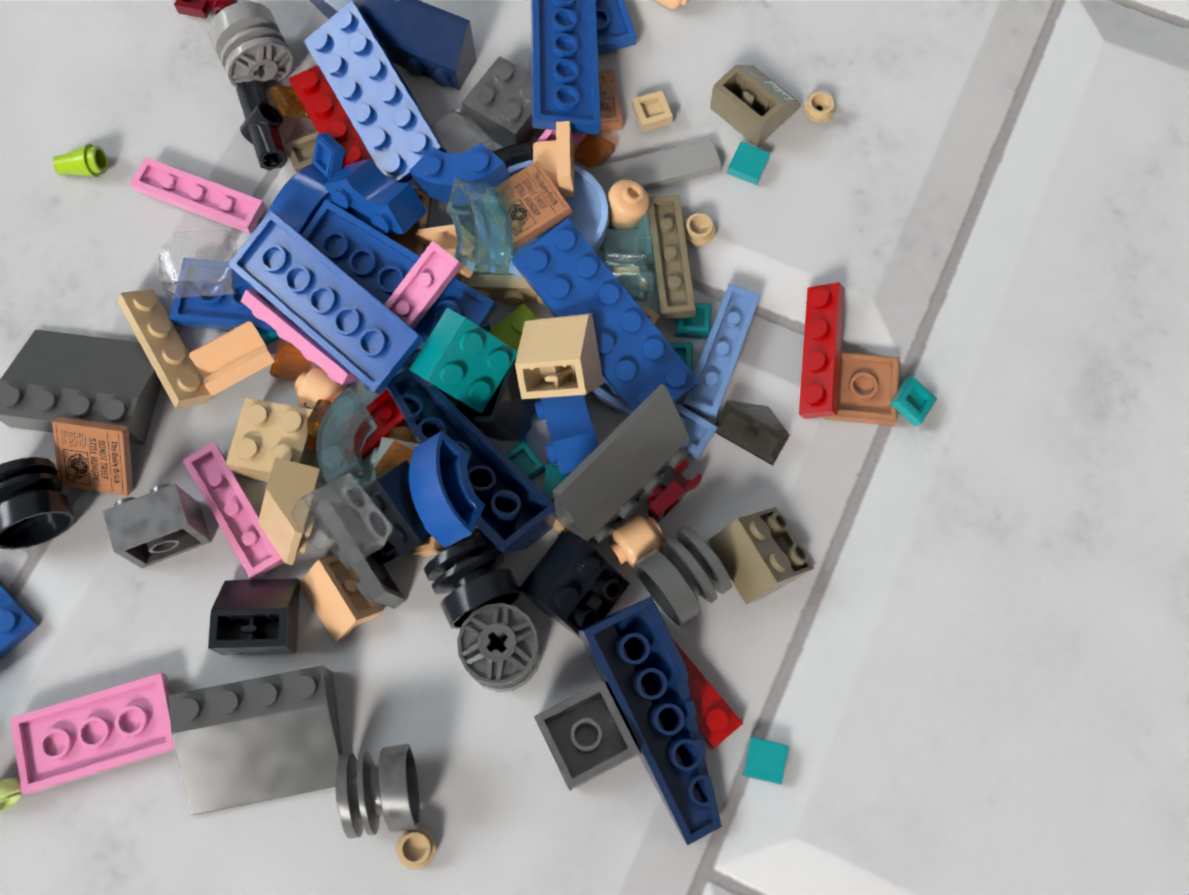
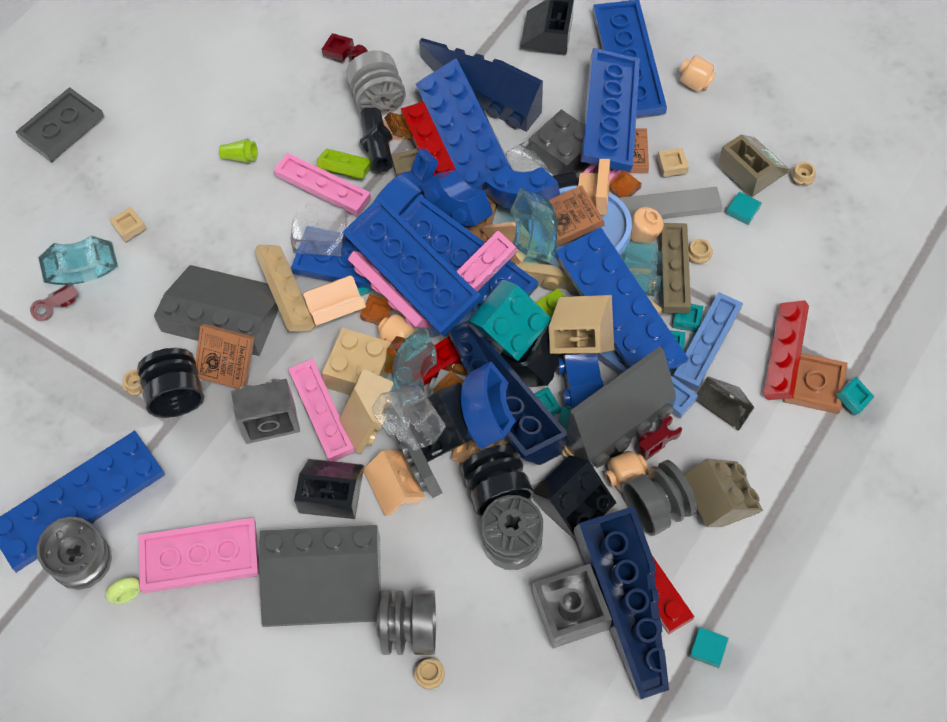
camera: 10 degrees right, 10 degrees down
none -> lime plate [317,148,372,179]

